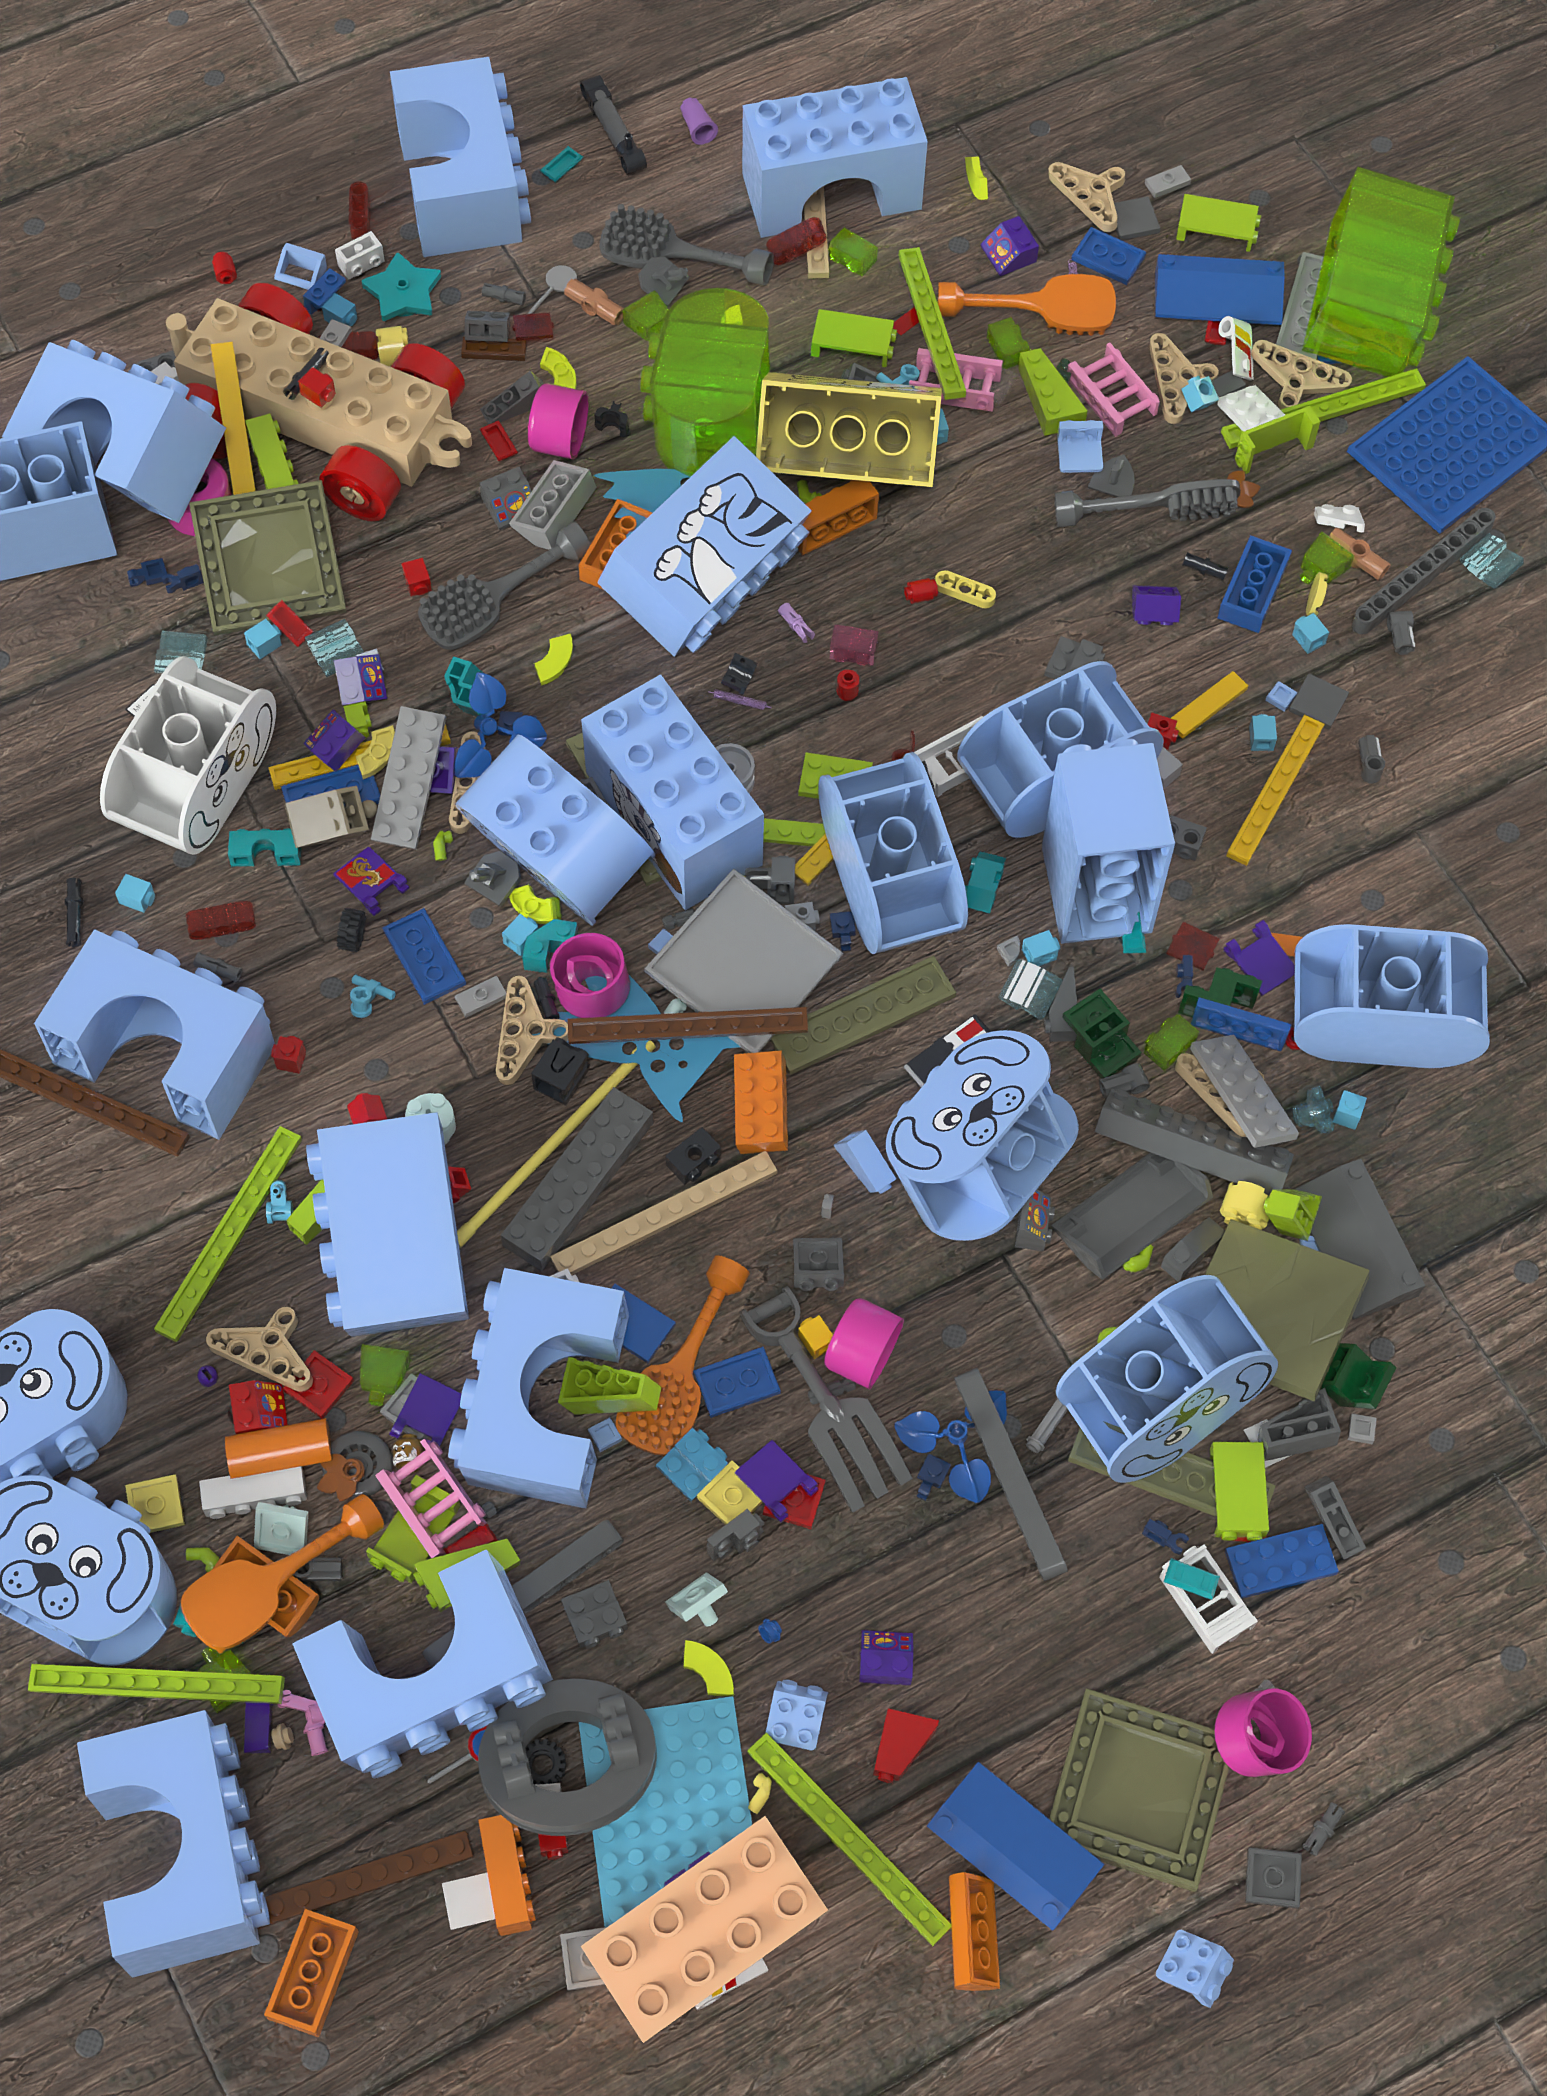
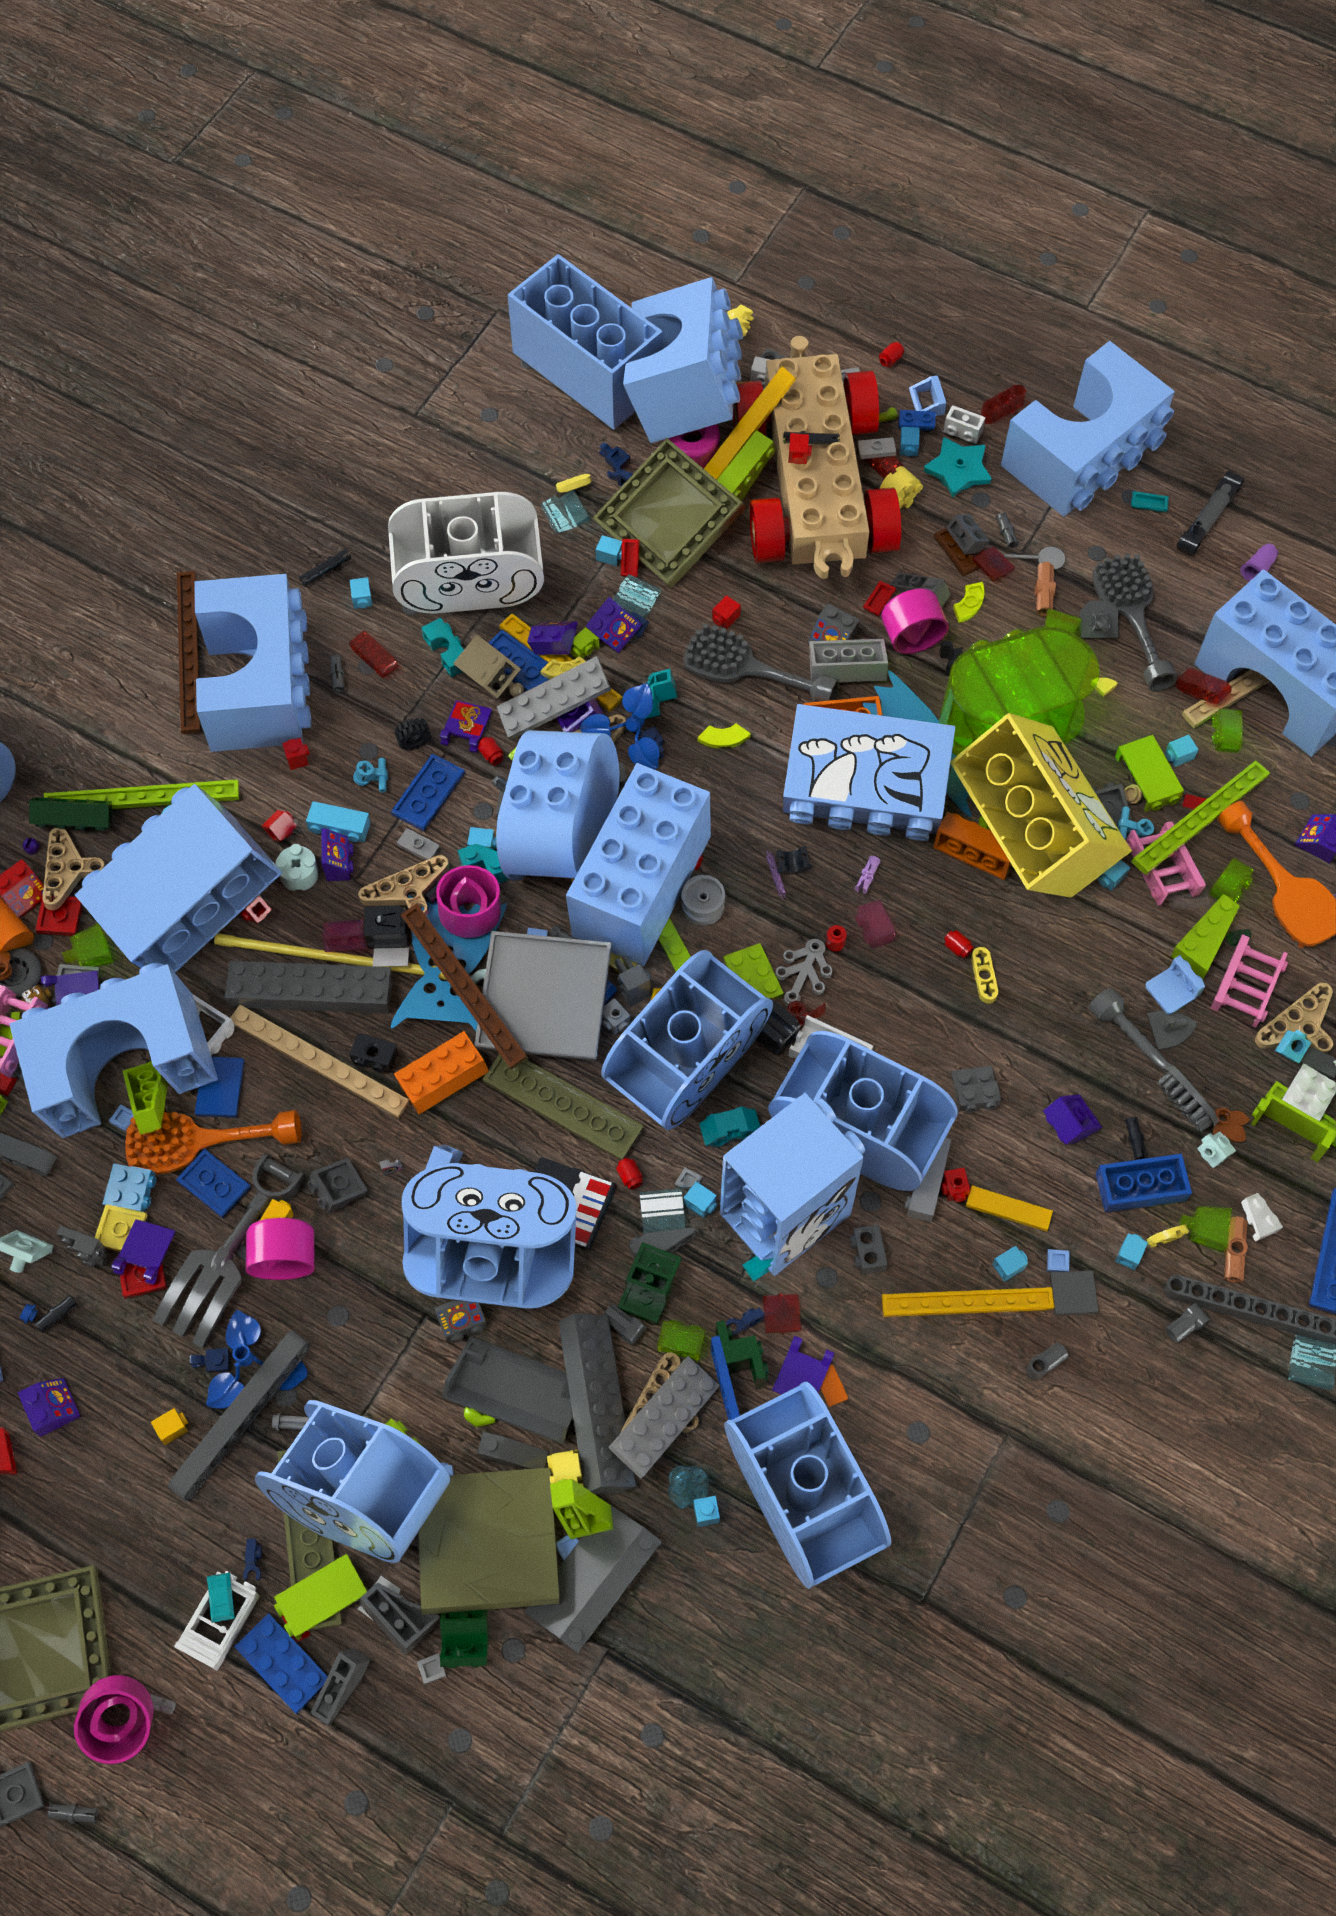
camera: 60 degrees right, 0 degrees up
none -> dark green brick [29,797,112,830]
none -> black pin [35,1294,78,1333]
none -> yellow brick [151,1408,189,1445]
none -> medium azure brick [306,801,371,842]
none -> dark purple slope [322,828,354,882]
none -> clear pink brick [322,919,366,952]
none -> white sticker [373,948,409,966]
none -> red brick [478,737,505,766]
none -> light yellow tile [556,474,592,493]
none -> red brick [616,1158,644,1190]
none -> light grey plant [775,939,832,1008]
none -> tan plate [1124,784,1142,804]
none -> medium azure brick [1165,735,1199,767]
none -> light aqua brick [1197,1132,1236,1168]

